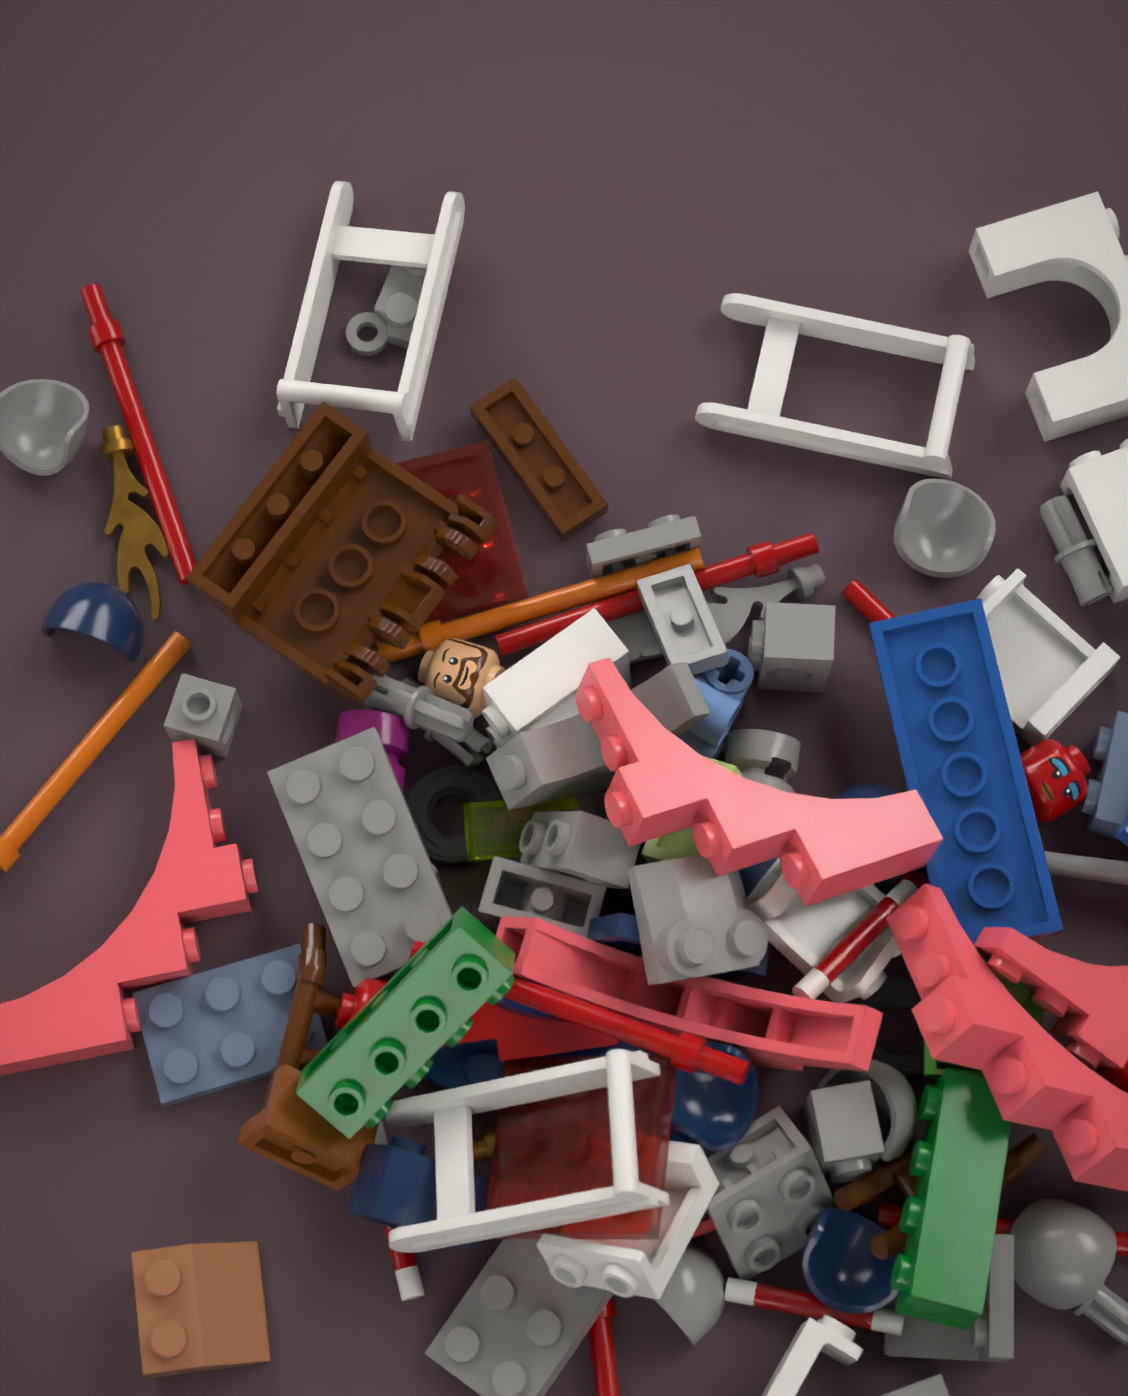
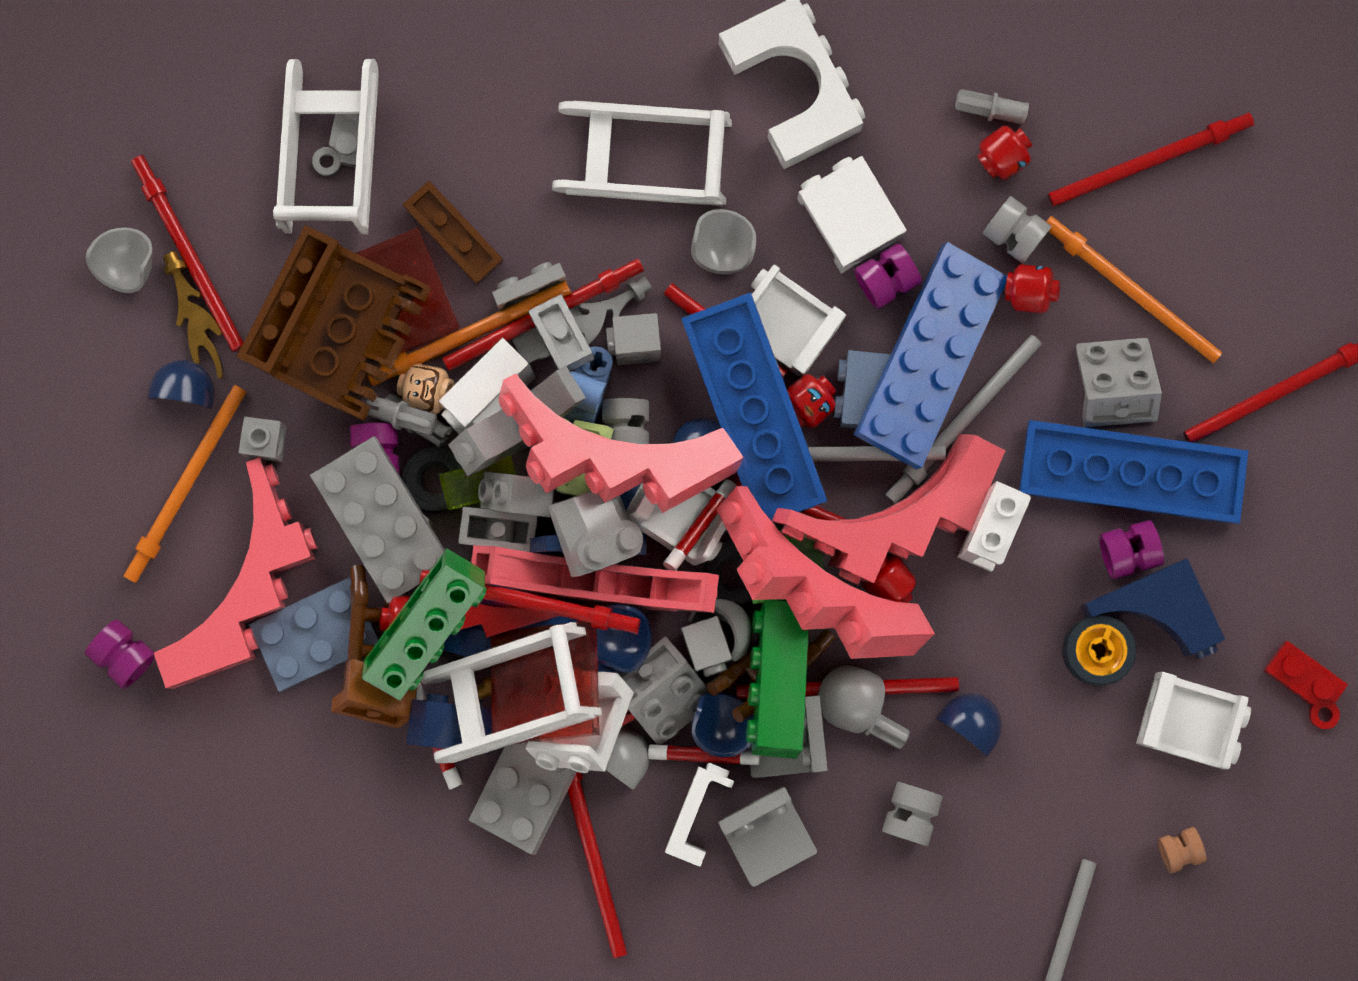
camera: 10 degrees left, 10 degrees up
nougat slope [131,1241,271,1378] -> none
light grey axle [1040,495,1114,607] -> none

